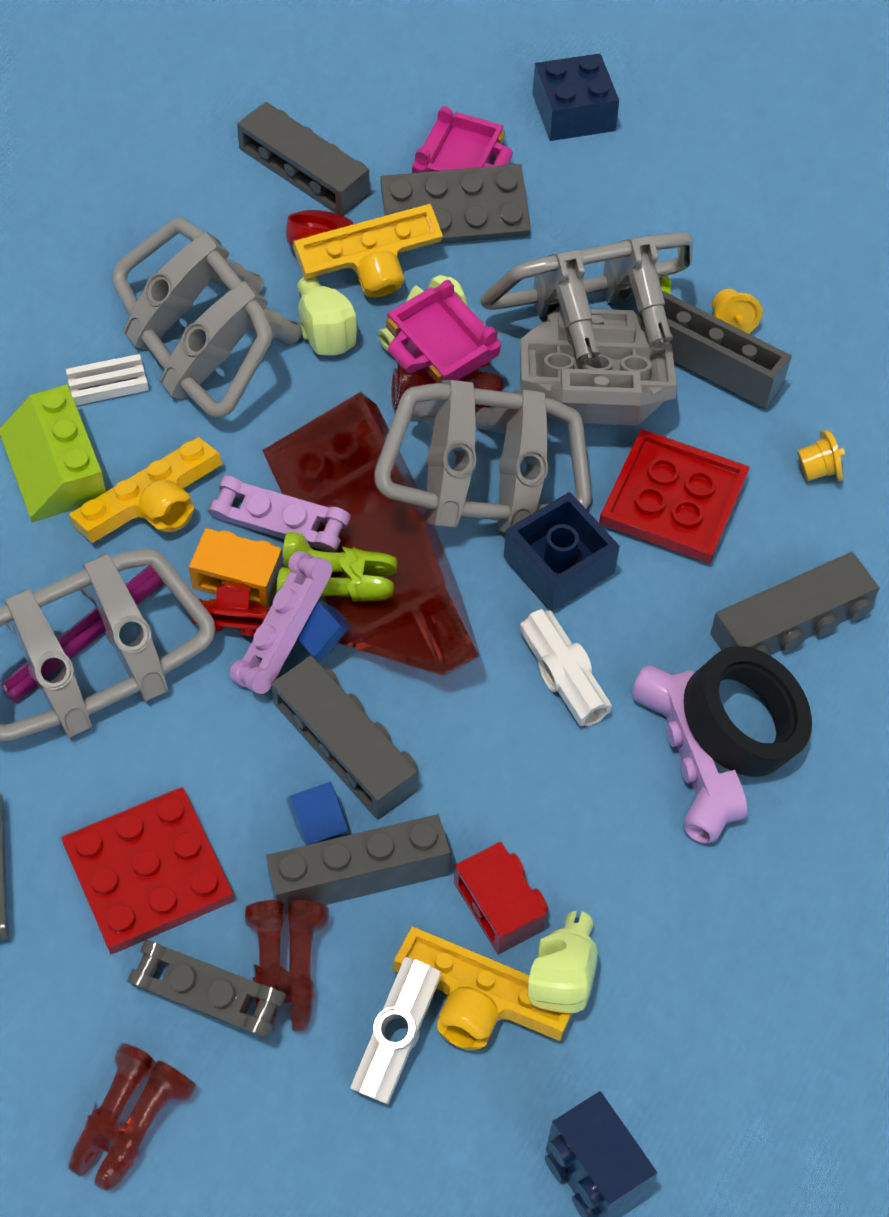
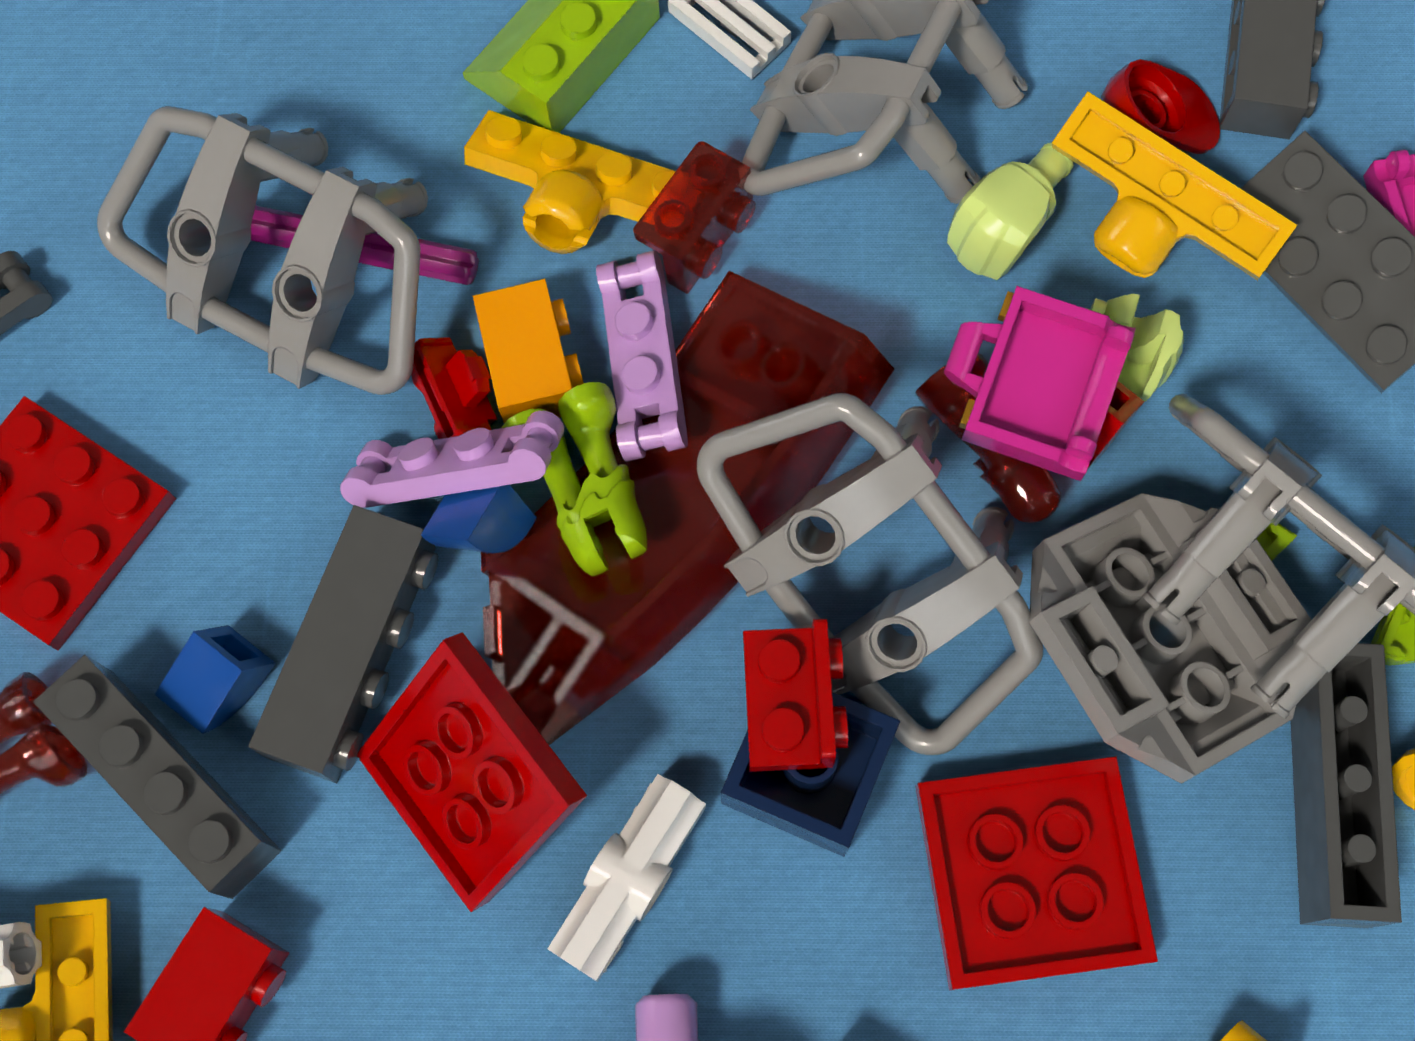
camera: 65 degrees right, 15 degrees up
none -> red plate [357,632,587,912]
none -> clear red bracket [633,141,756,294]
none -> red bracket [743,619,848,772]

